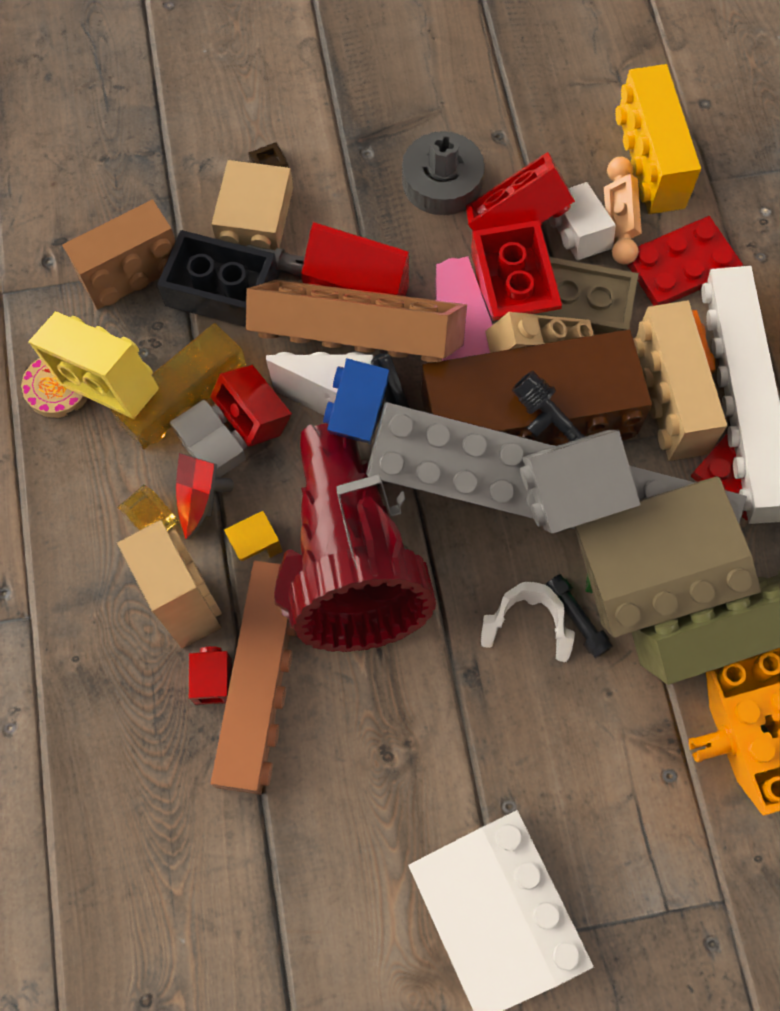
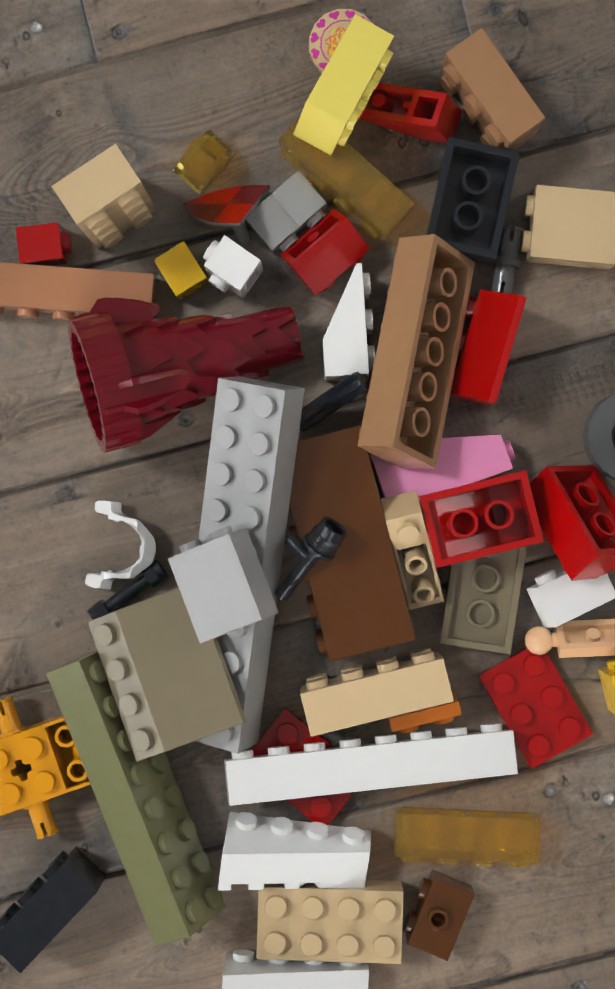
camera: 85 degrees right, 20 degrees up
blue brick [323,358,390,444] -> none
light grey piece [336,474,406,569] -> none
none -> white brick [203,235,263,300]
none -> red slope [358,83,462,144]

